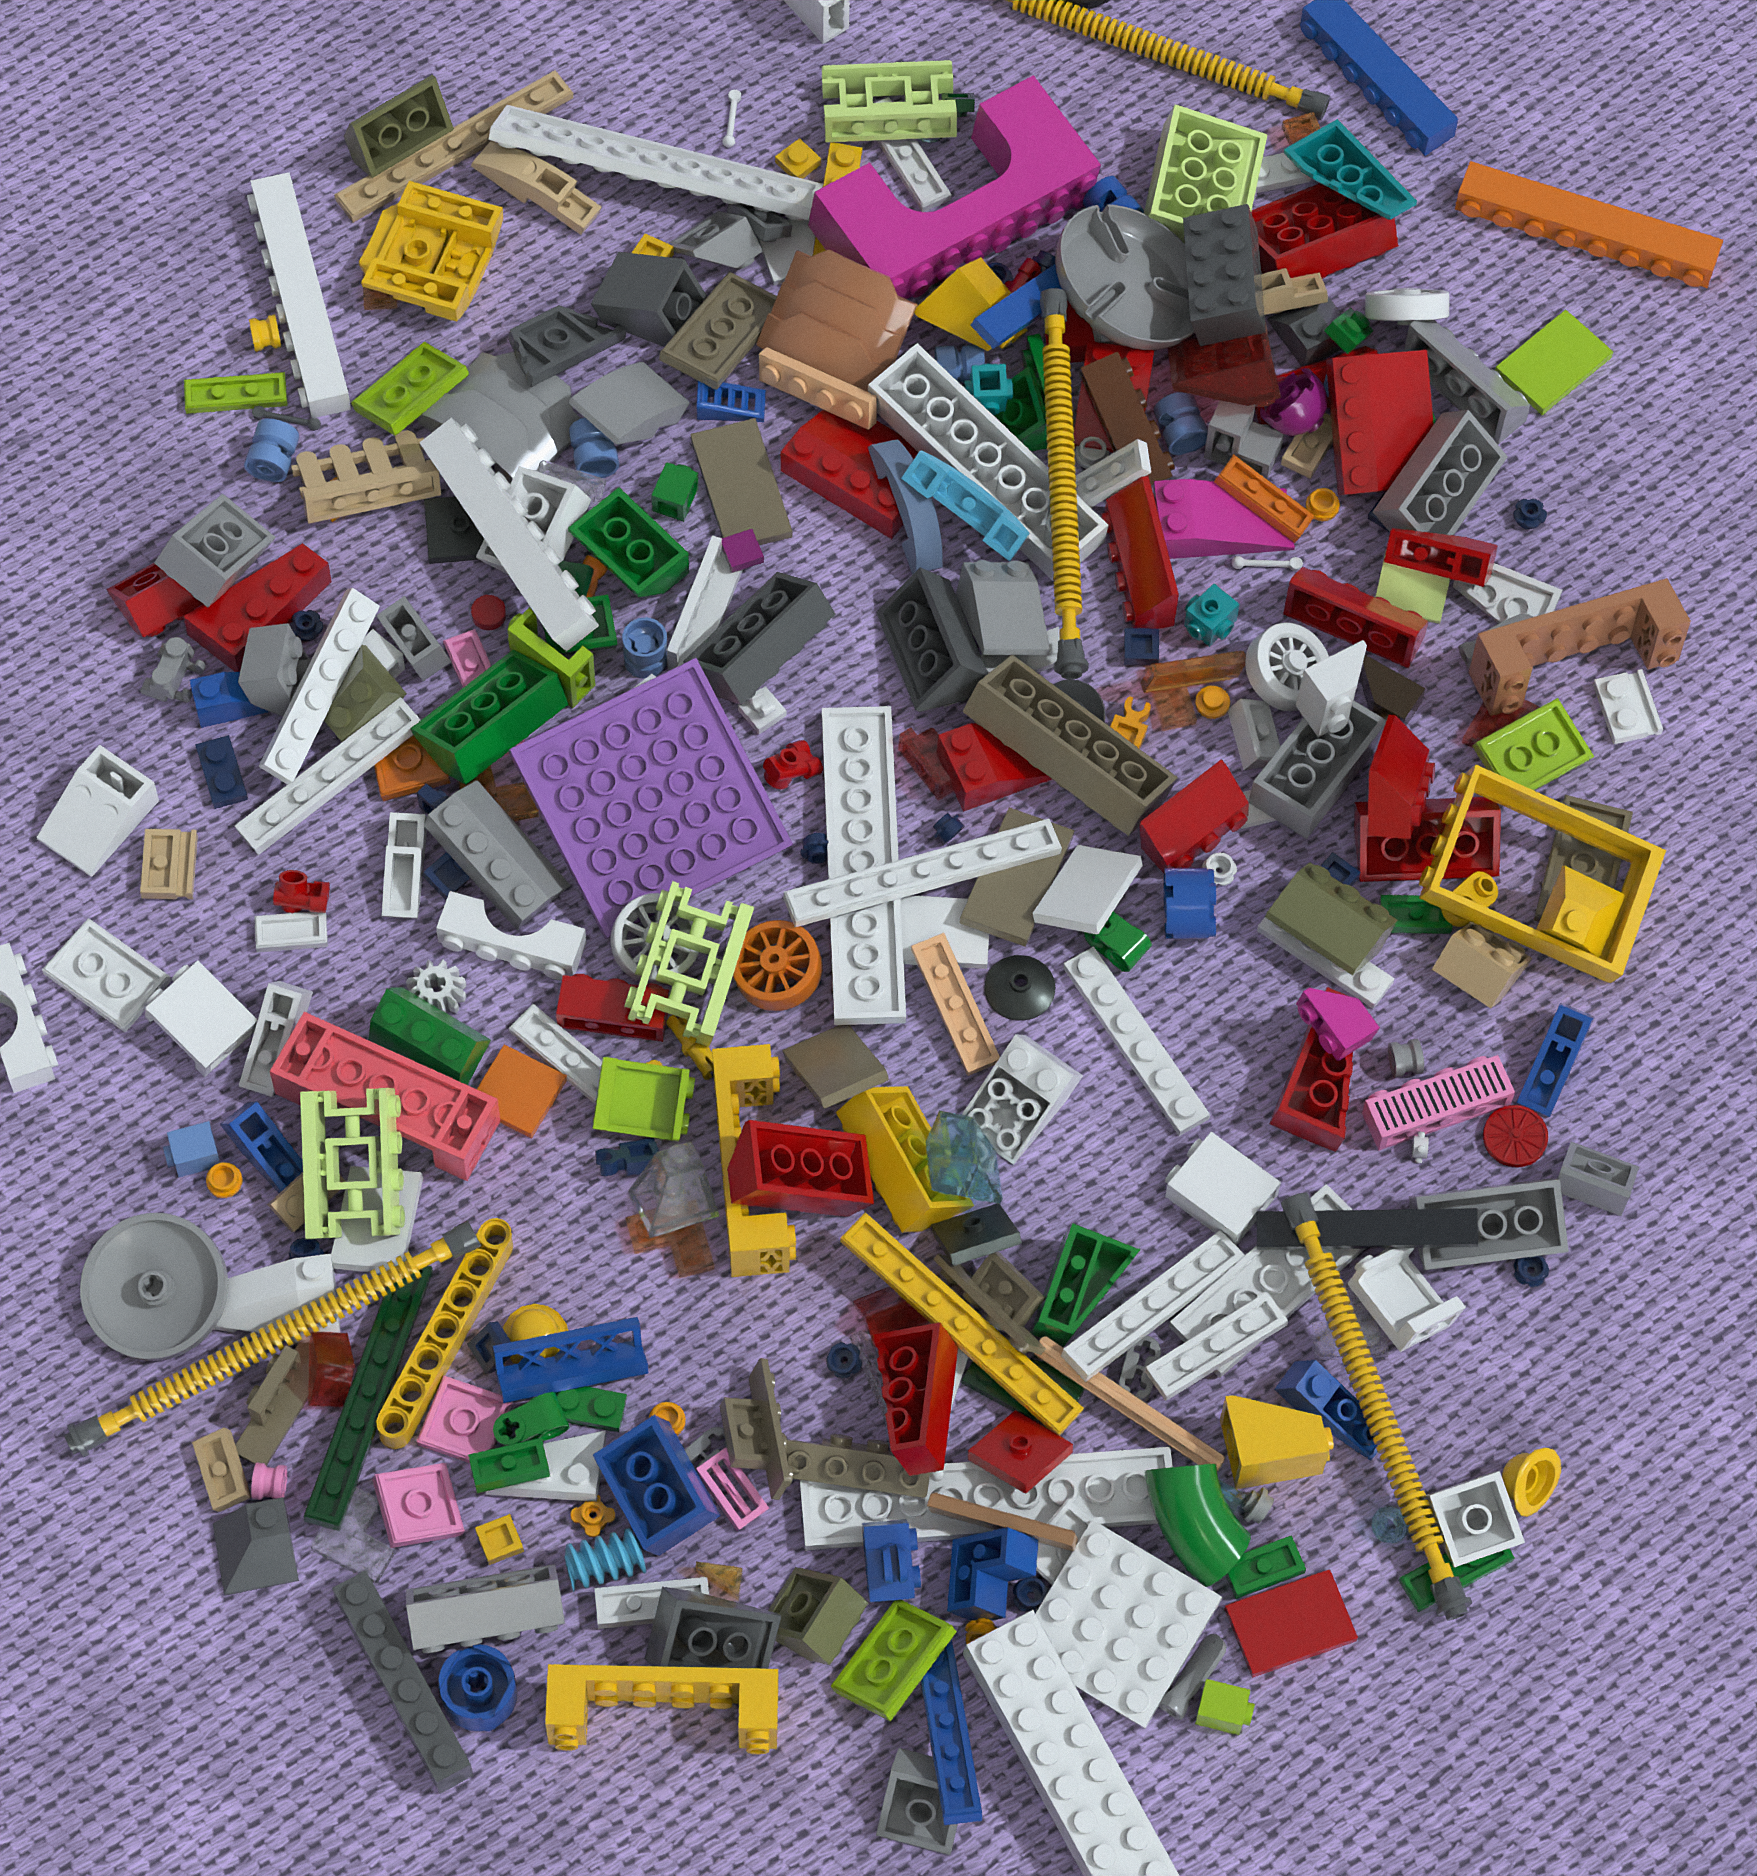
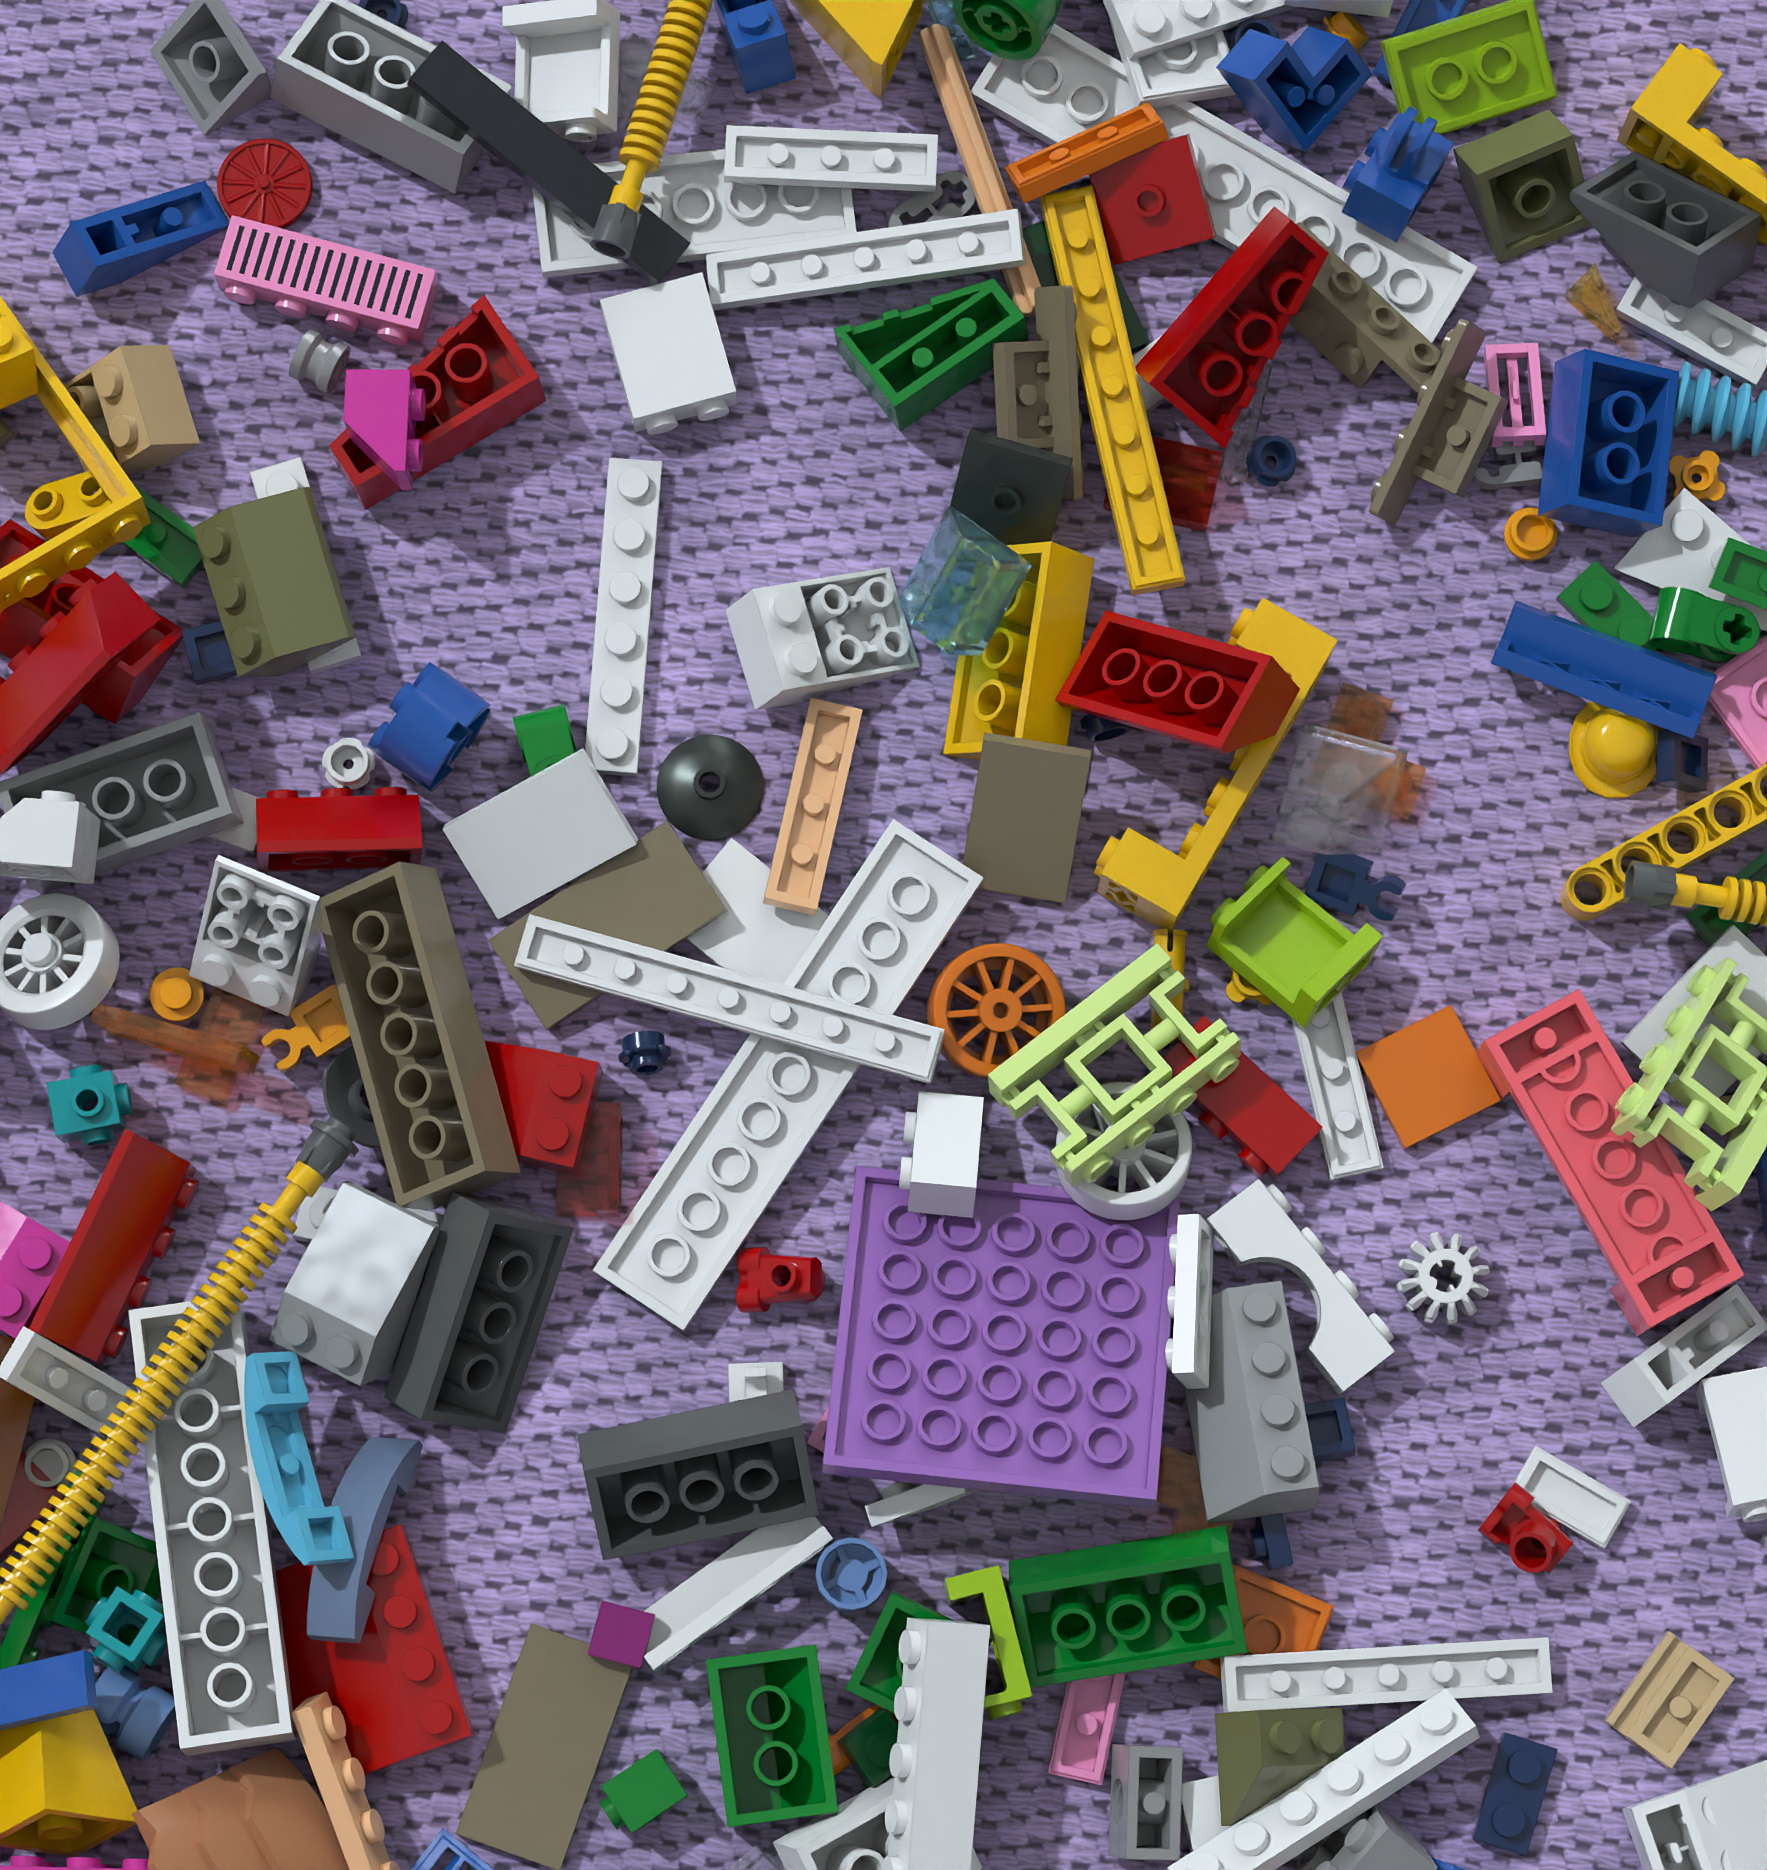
camera: 145 degrees left, 15 degrees up
green slope [368,987,491,1085] -> none
white slope [382,812,427,919] -> none
red tile [471,595,506,631] -> none
dark blue plate [800,833,829,864] -> none
medium nougat tile [927,1492,1078,1552] -> none
dark blue plate [1124,628,1159,666] -> none
white slope [1228,698,1281,770] -> none
white piece [1412,1131,1429,1163] -> none
none -> white slope [189,855,322,1016]
none -> white brick [899,1091,984,1218]
none -> orange tile [1005,102,1169,204]
none -> white plate [1165,1214,1214,1389]

